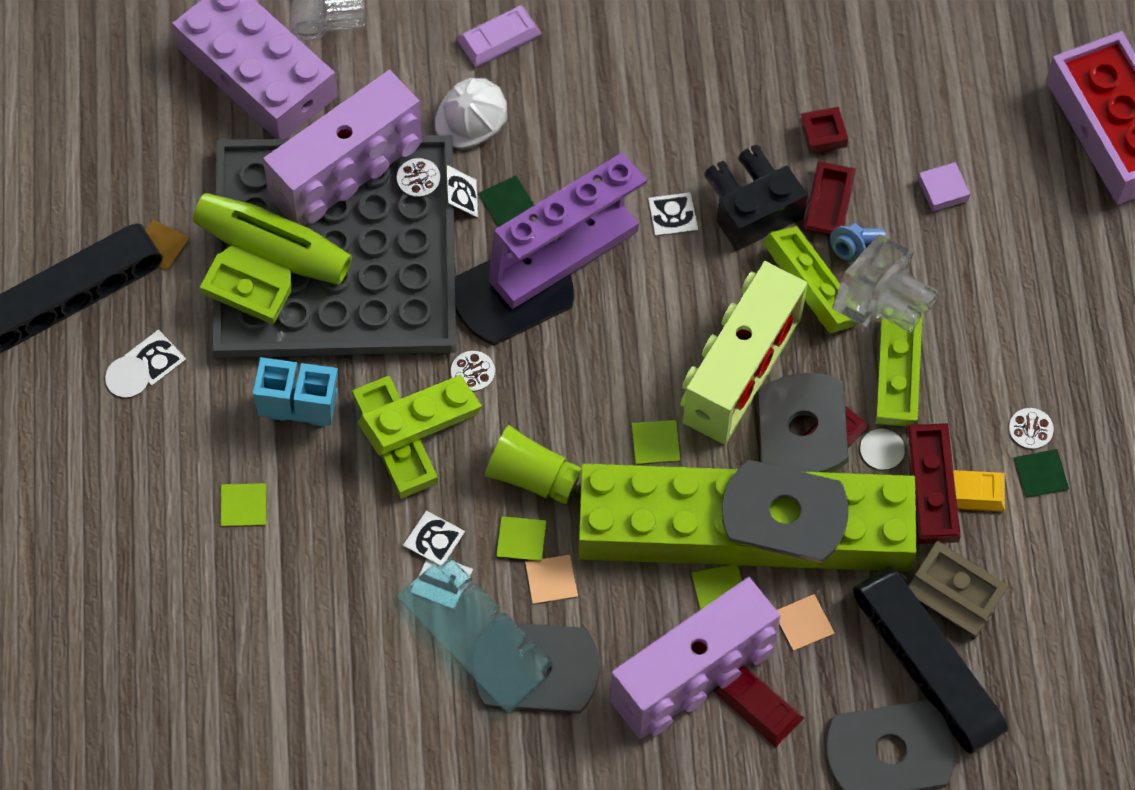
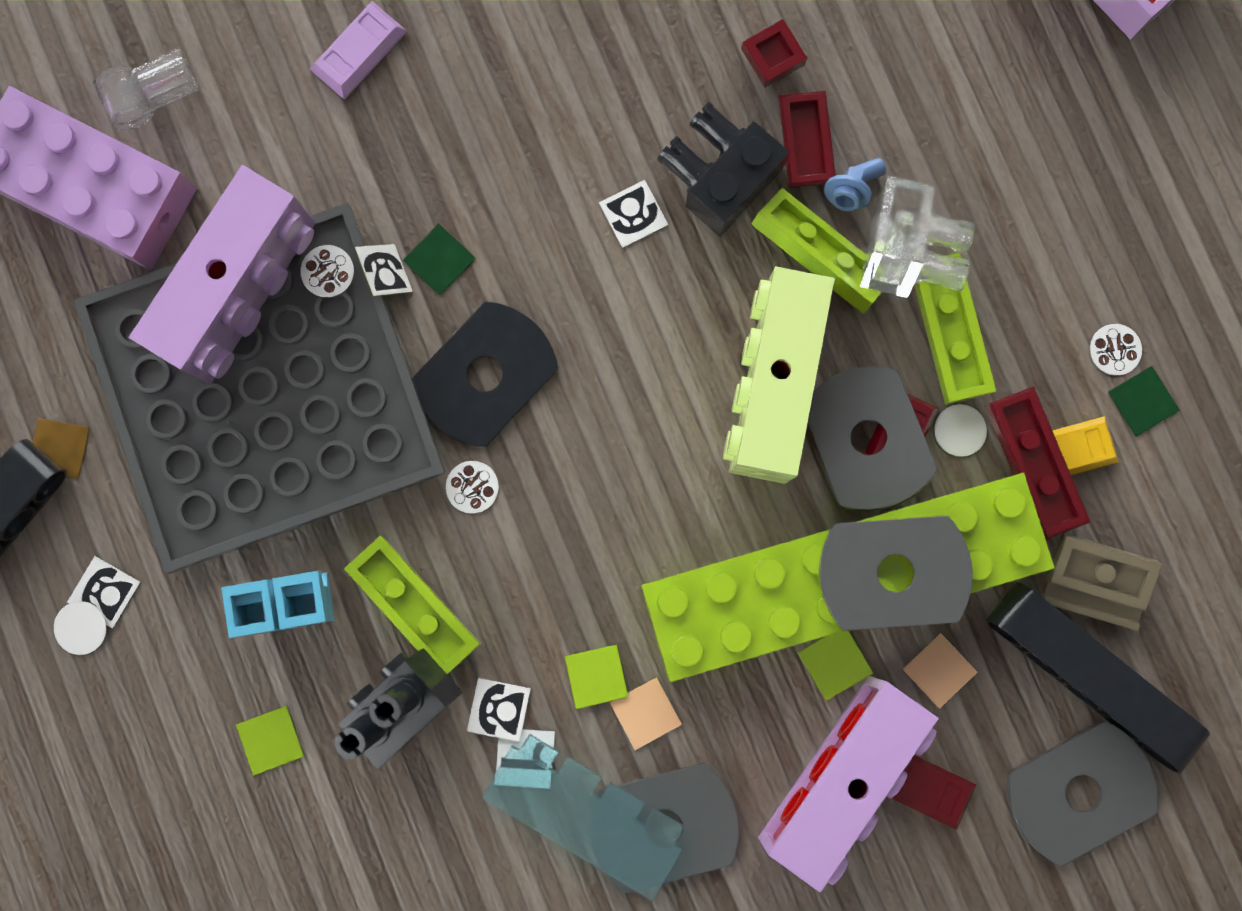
camera: 20 degrees left, 20 degrees up
lime plate [193,193,352,325] -> none
lime plate [358,375,482,456] -> none
white piece [435,78,507,149] -> none
lime plant [485,425,582,504] -> none
medium lavender window [488,152,647,309] -> none
lime sticker [632,420,680,464] -> none
lavender tile [918,162,970,212] -> none
none -> black brick [334,648,463,769]

